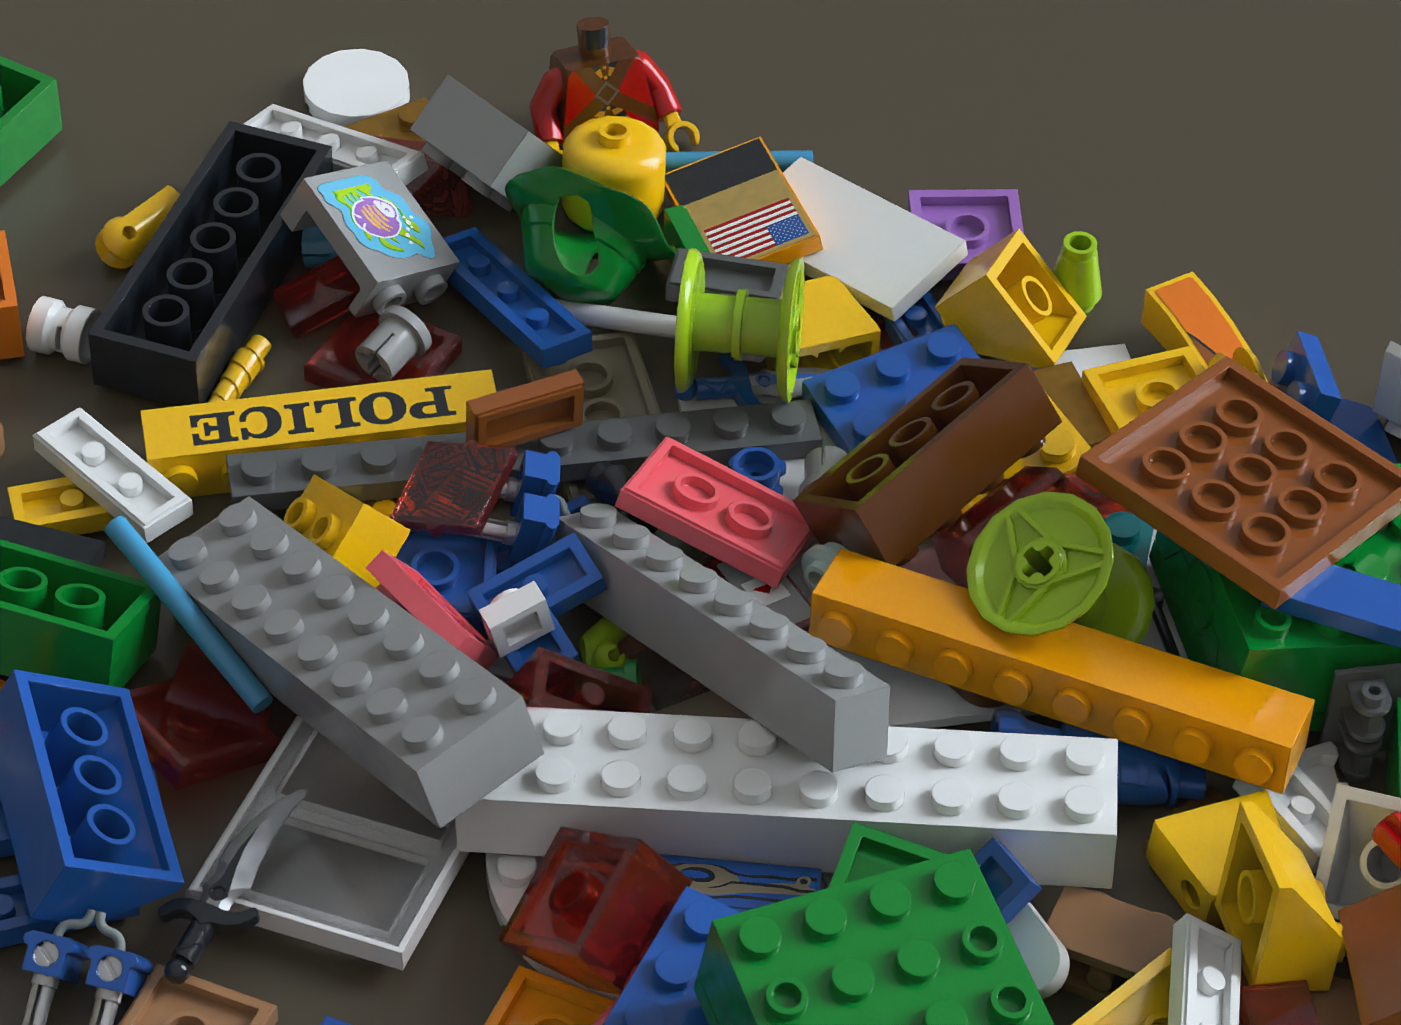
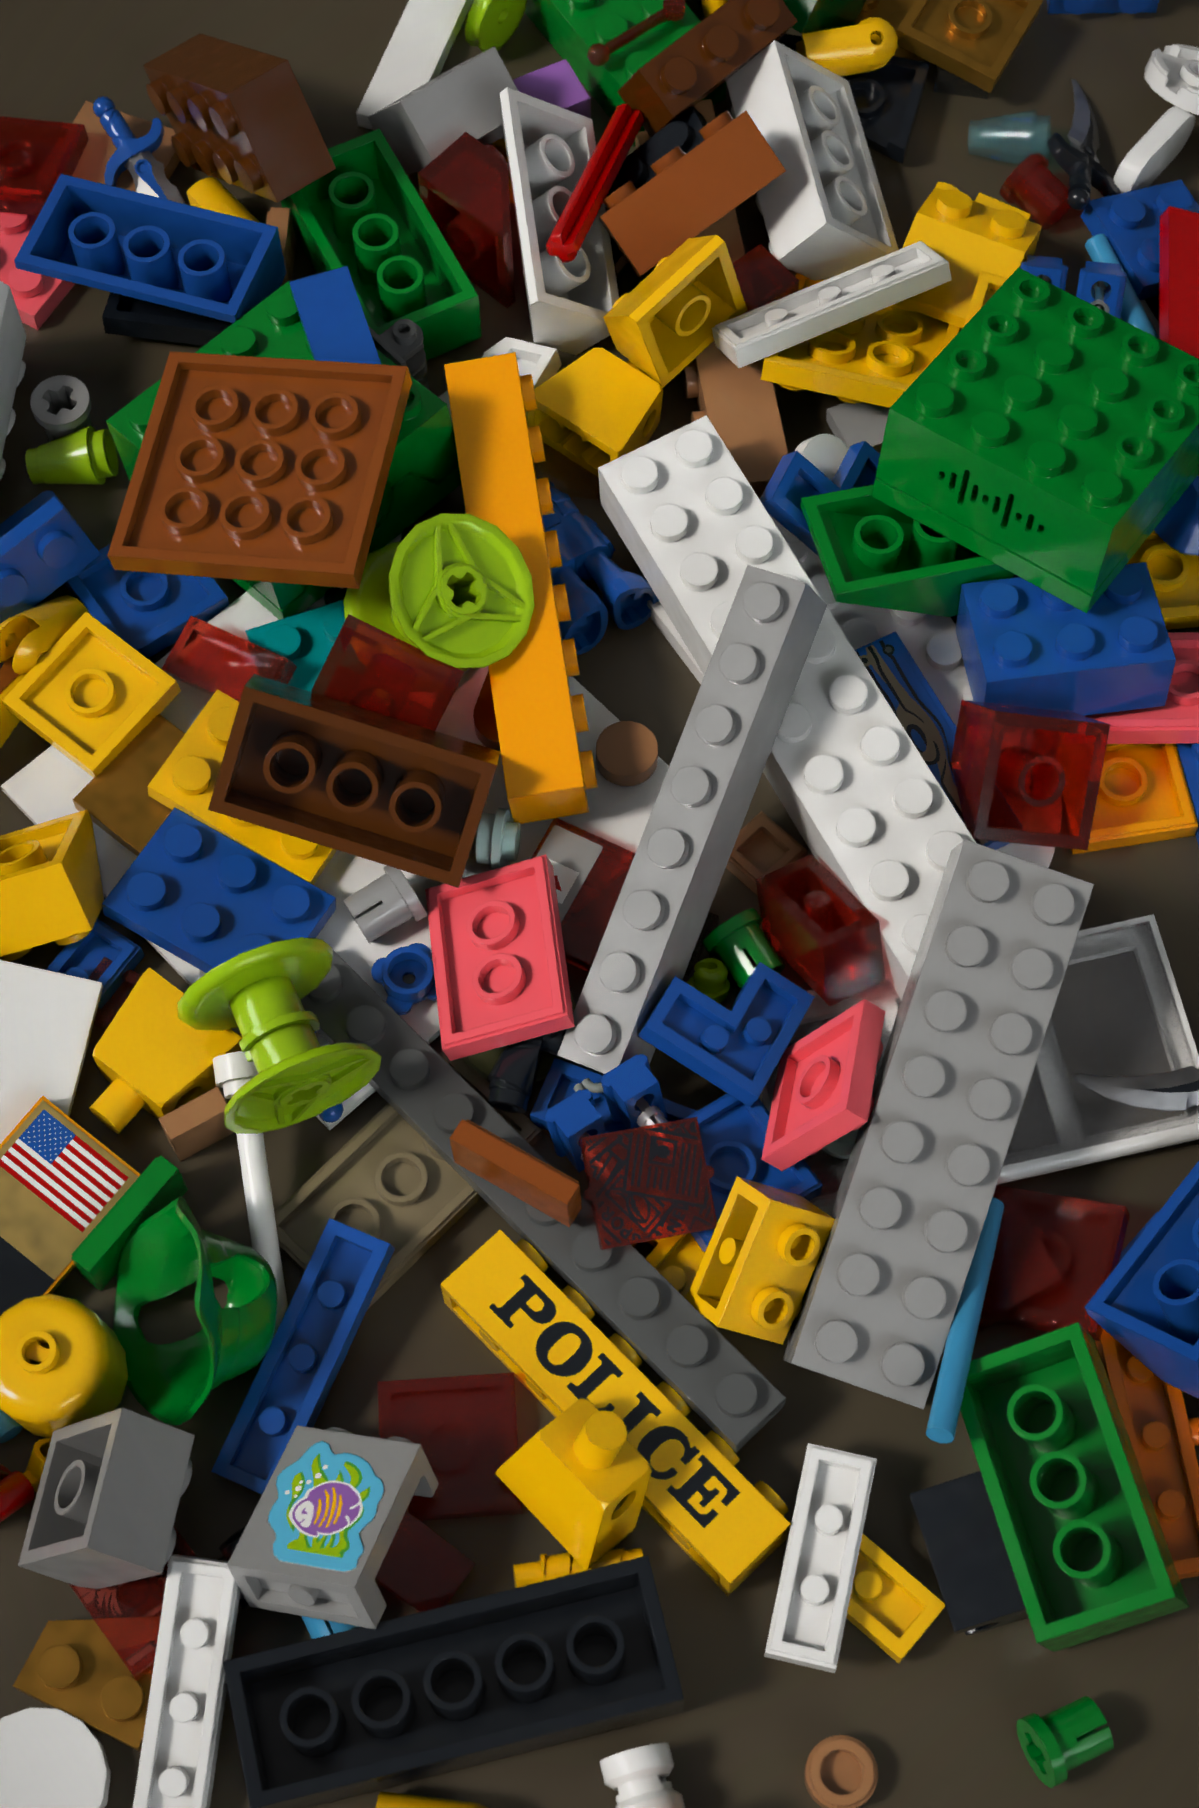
camera: 120 degrees left, 20 degrees up
light grey bush [355,305,432,382] -> none
white plate [479,581,555,658] -> none
dark grey tile [665,248,789,302] -> none
none -> yellow torso [495,1398,652,1571]

